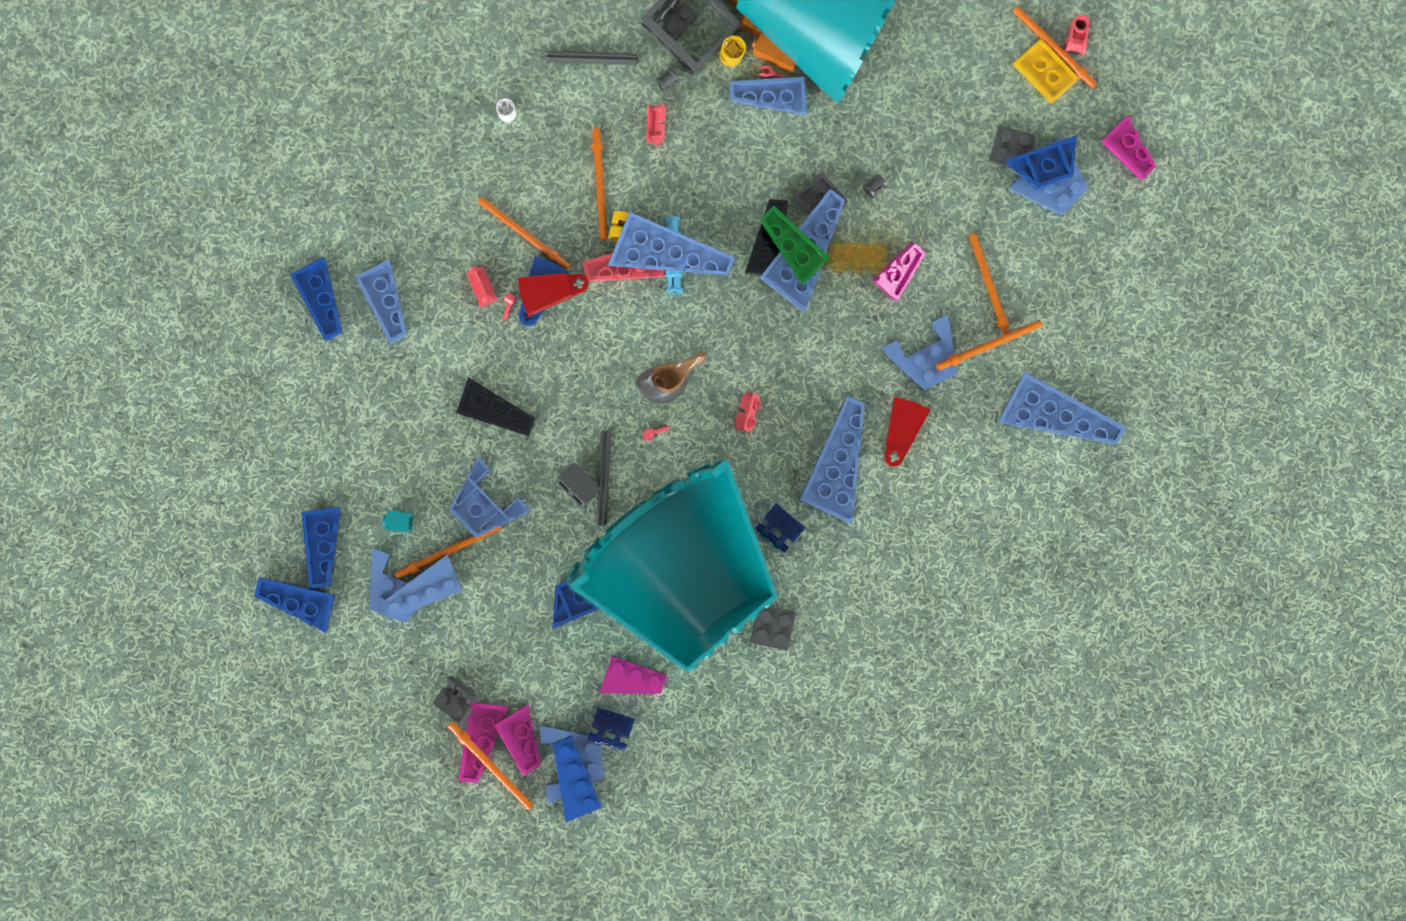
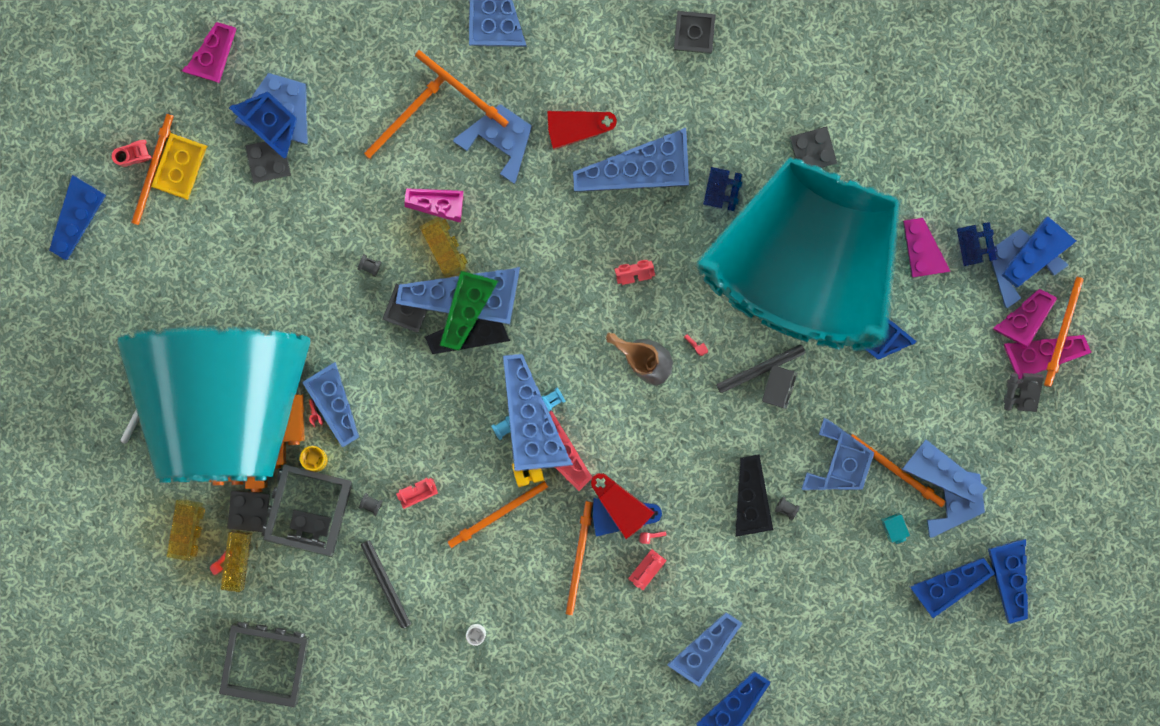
camera: 115 degrees left, 5 degrees up
none -> dark grey plate [674,11,716,54]
none -> dark grey bush [775,496,800,521]

